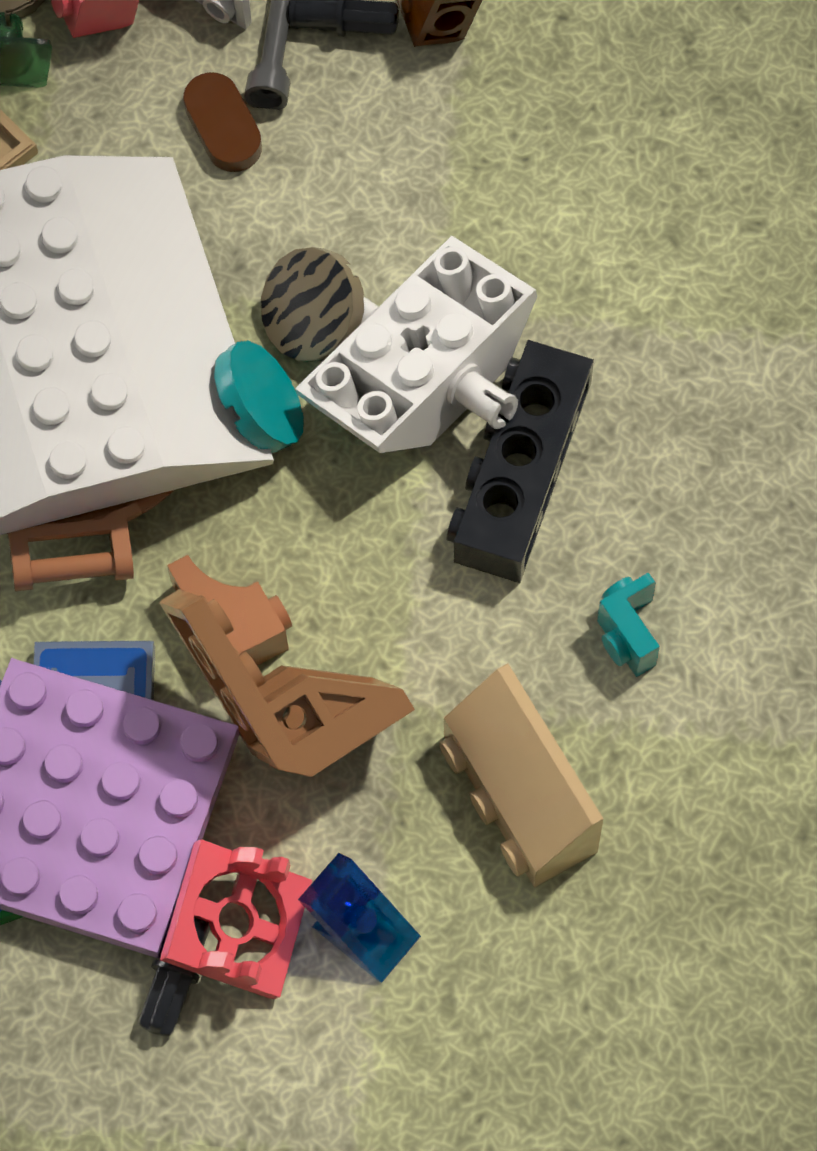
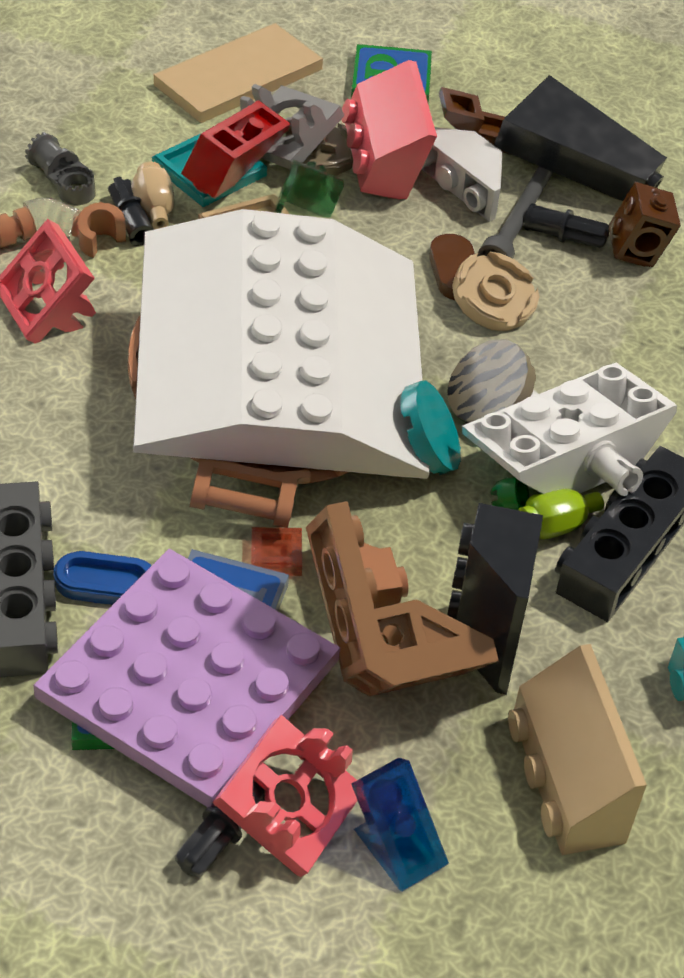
camera: 10 degrees right, 20 degrees down
none -> clear red tile [251,527,302,576]
none -> black slope [447,503,543,695]
none -> tan tile [452,252,539,331]
none -> green hinge [490,476,530,510]
none -> lime plant [518,489,604,539]

